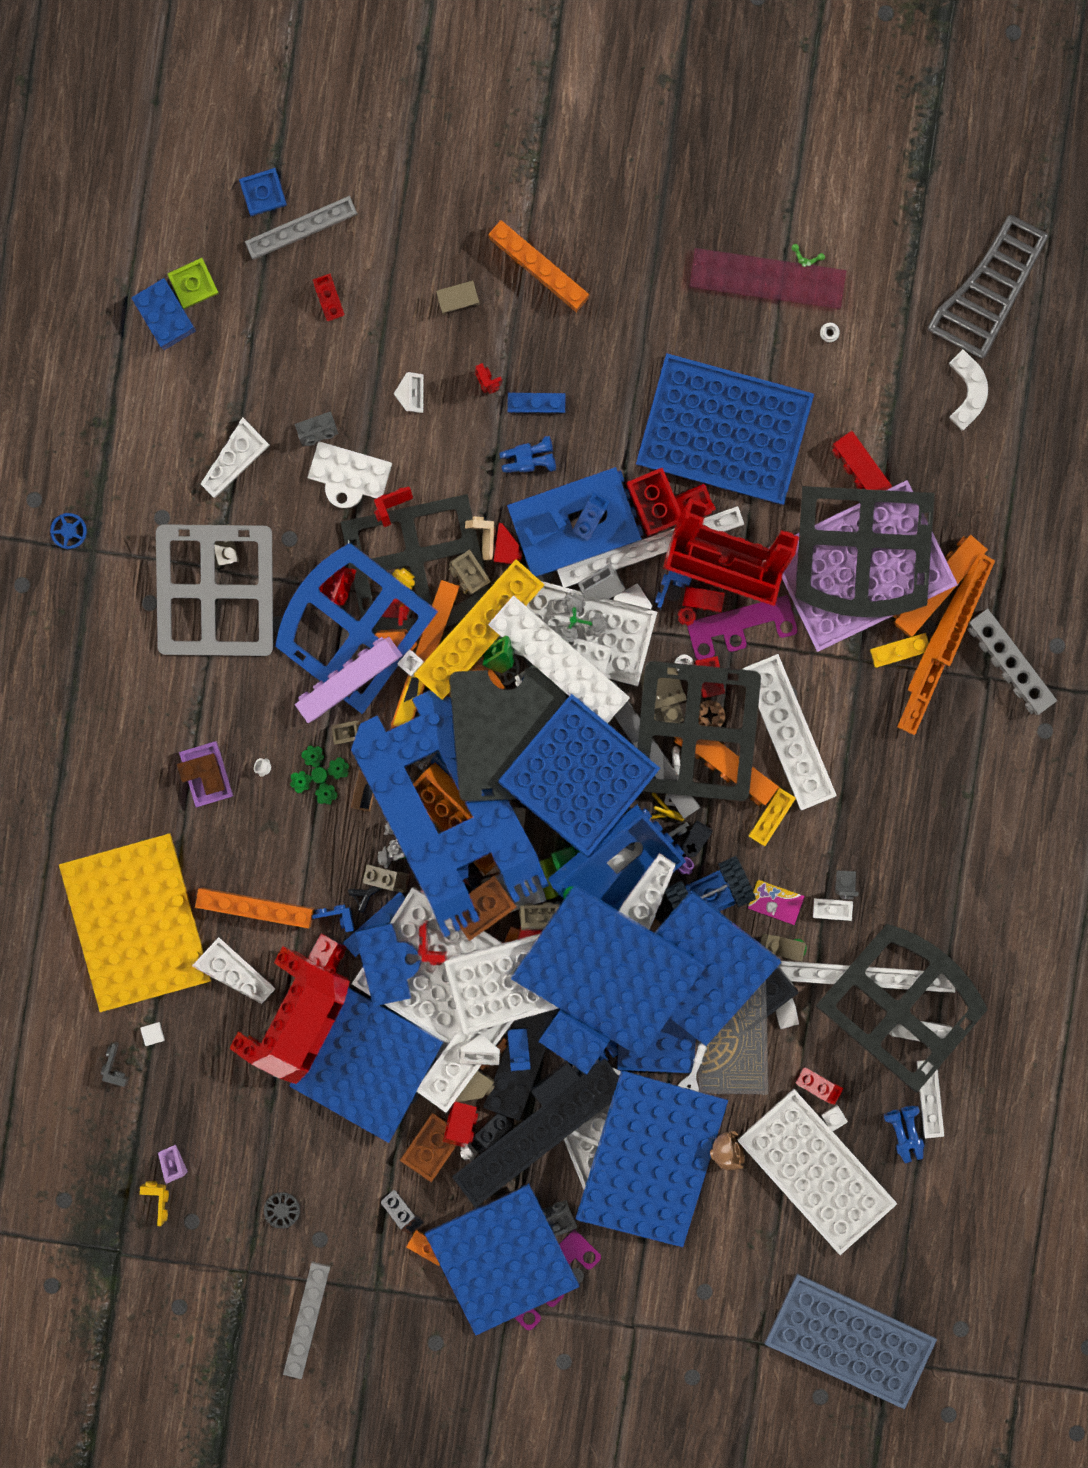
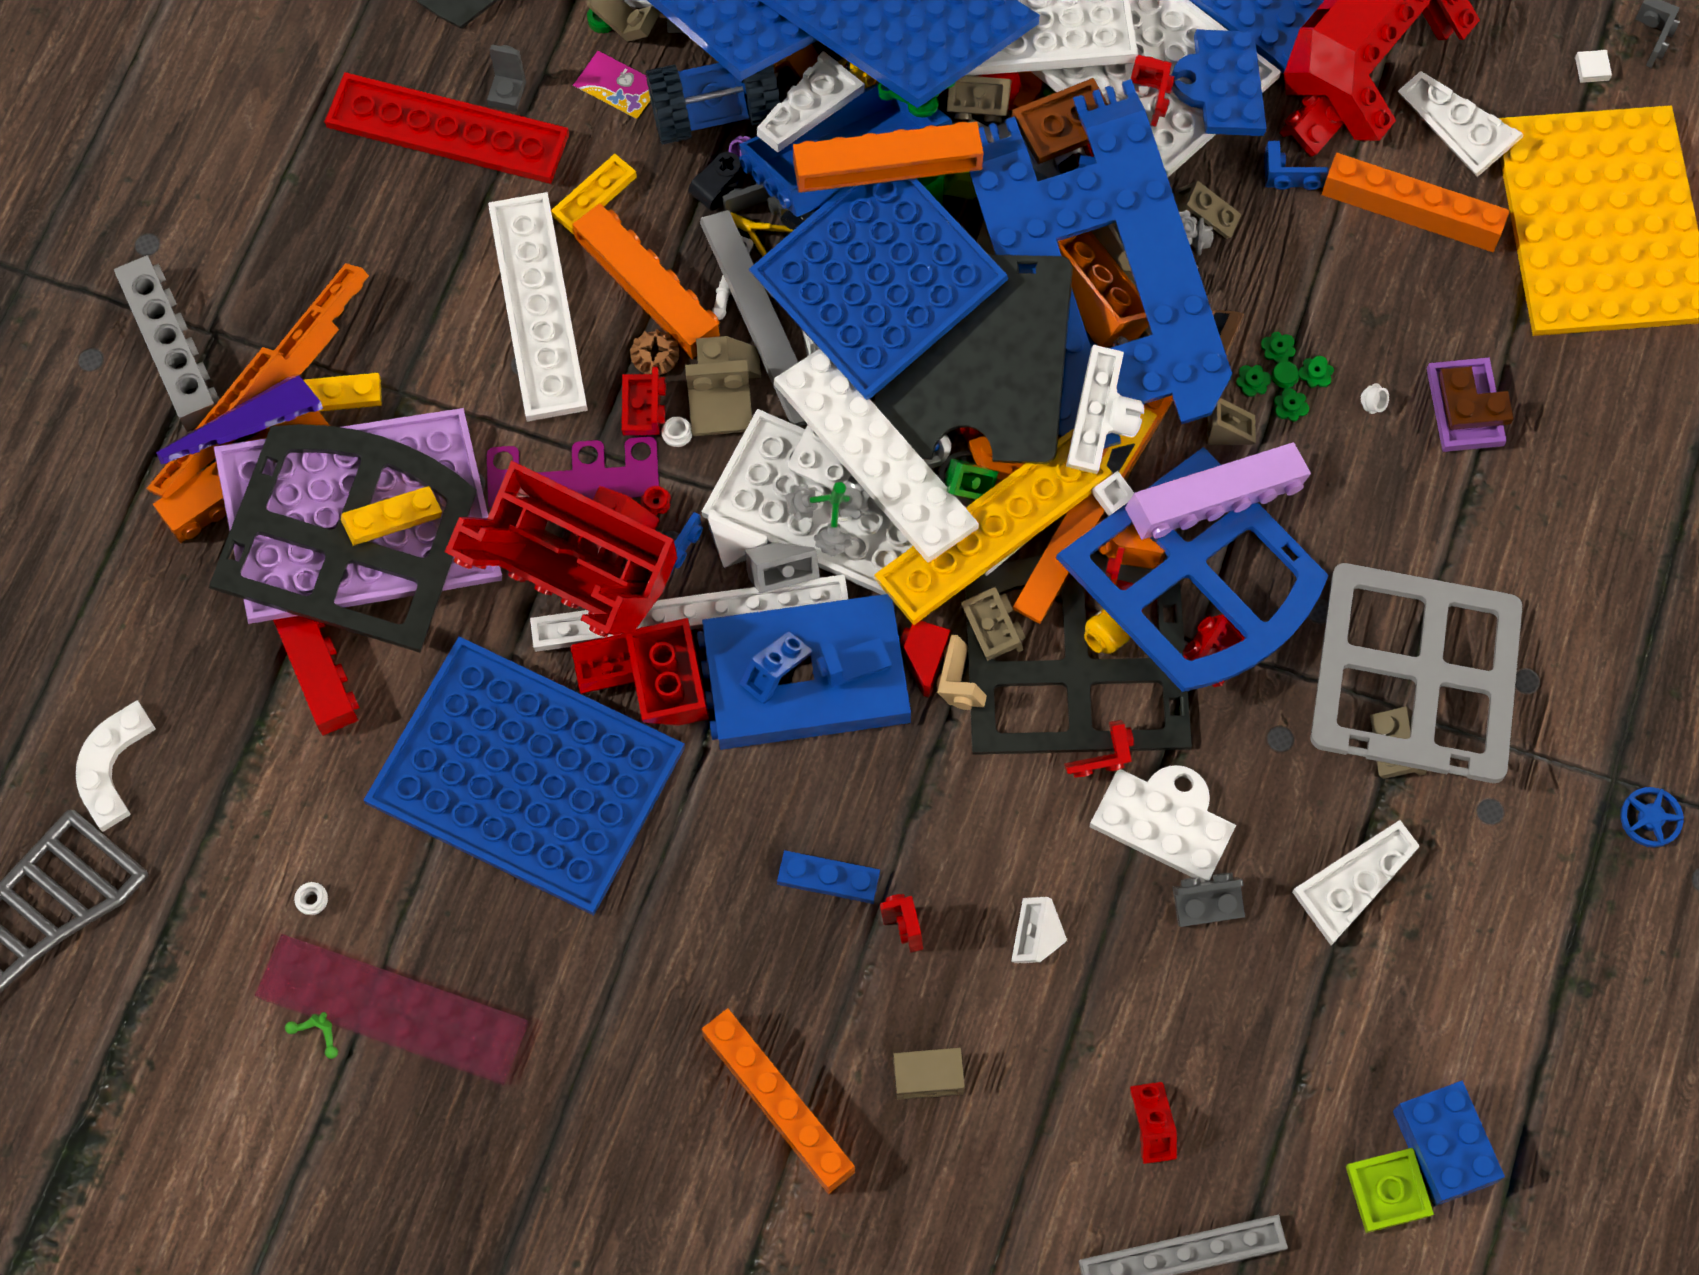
camera: 165 degrees left, 20 degrees down
blue plate [343,892,406,957] -> none
black piece [348,886,383,913] -> none
blue piece [499,436,556,473] -> none
pearl dark grey window [637,661,761,801] -> none
white plate [813,898,853,921] -> none
none -> dark purple wedge [156,375,323,464]
none -> red plate [325,72,569,184]
none -> yellow plate [340,486,442,546]
none -> orange brick [793,122,984,193]
none -> white plate [1066,345,1144,474]

